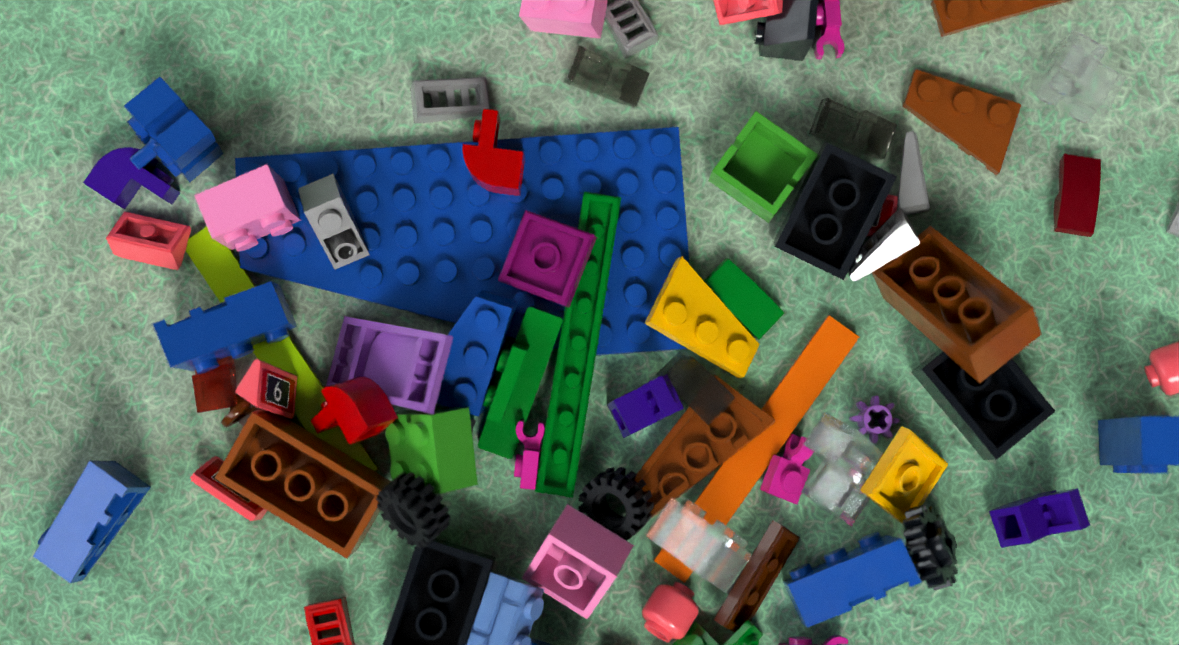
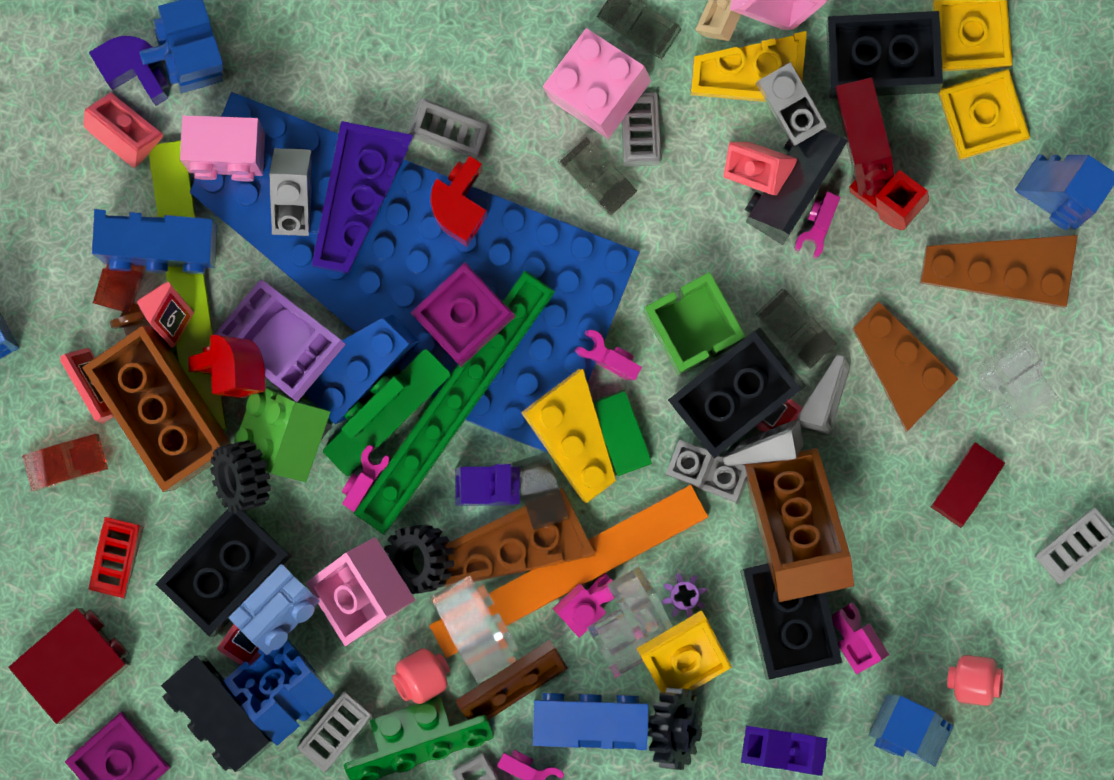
camera: 25 degrees right, 0 degrees up
none -> clear red slope [22,434,108,491]
none -> dark purple wing [312,121,414,274]
none -> dark pink plate [575,330,642,380]
none -> light grey slope [666,440,747,504]
none -> dark pink plate [831,603,889,675]

